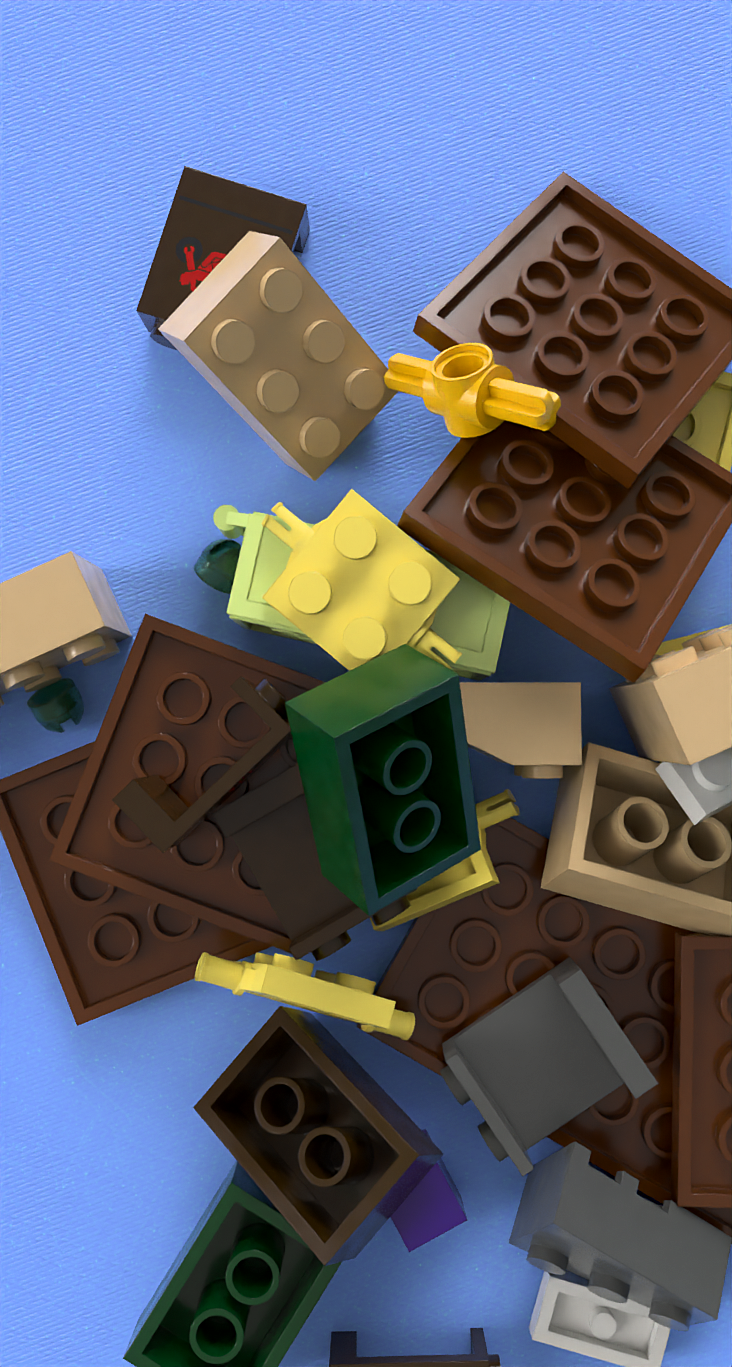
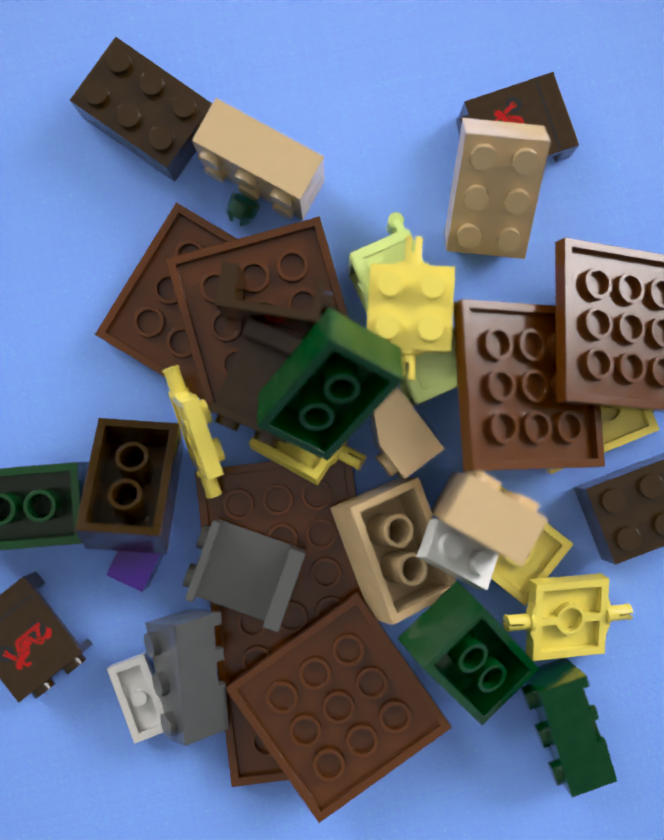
camera: 45 degrees right, 0 degrees up
clear green hinge [194,538,241,594] -> none
yellow axle [384,343,561,438] -> none

